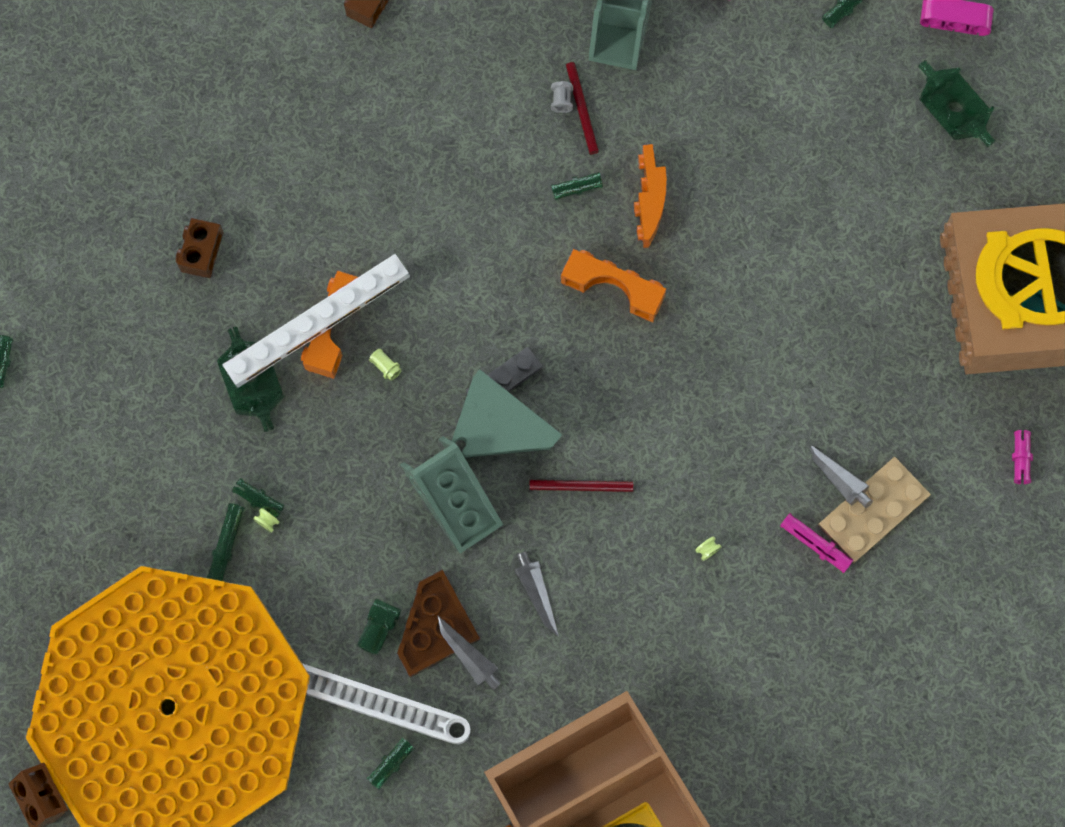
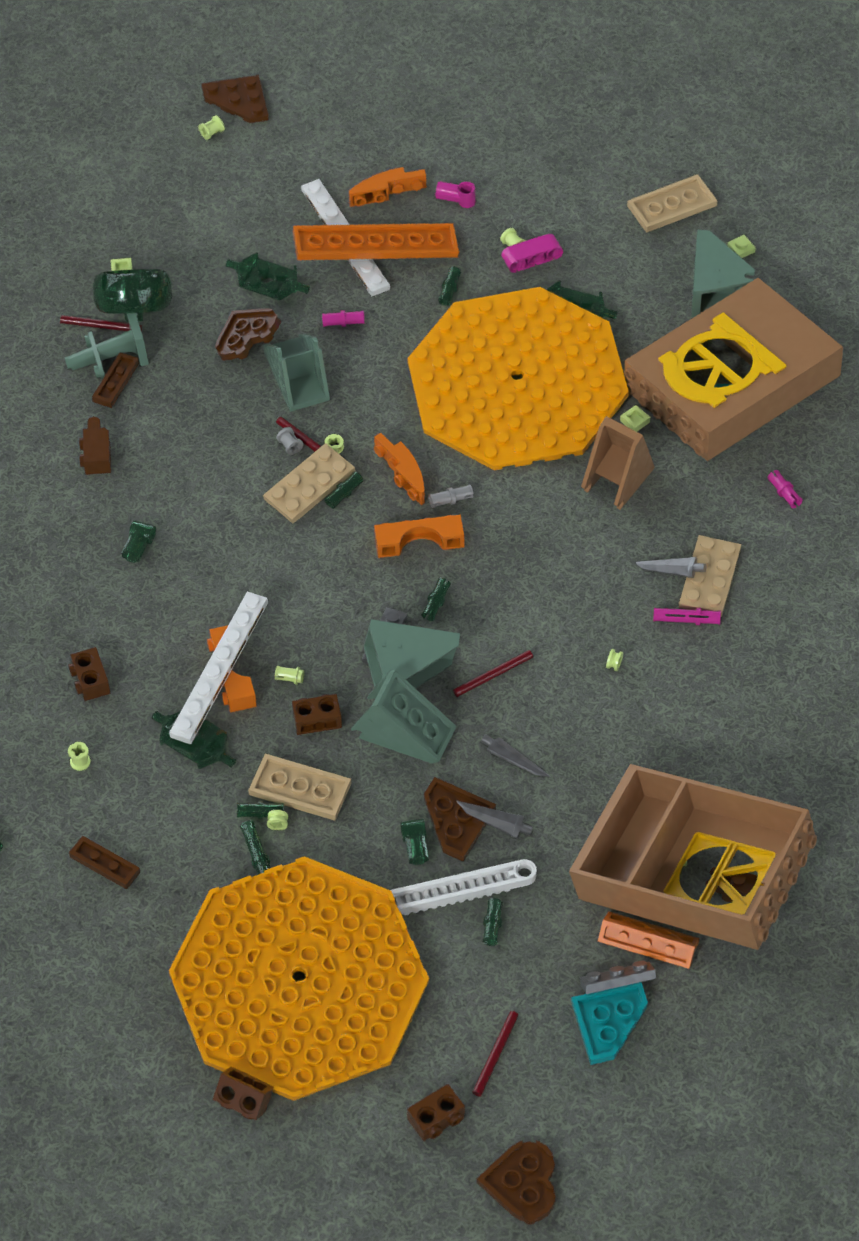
camera: 35 degrees left, 20 degrees down
none -> yellowish green bush [68,742,91,771]
none -> reddish brown plate [69,836,140,890]
none -> clear green piece [121,520,156,563]
none -> tan plate [248,754,351,821]
none -> tan plate [263,443,356,523]
none -> reddish brown brick [292,694,342,735]
none -> yellowish green bush [325,434,344,454]
none -> light orange plate [407,287,629,470]
none -> clear green pin [421,578,451,621]
none -> light grey pin [429,484,474,508]
none -> medium nougat ladder [581,416,655,510]
none -> yellowish green plate [620,405,650,432]

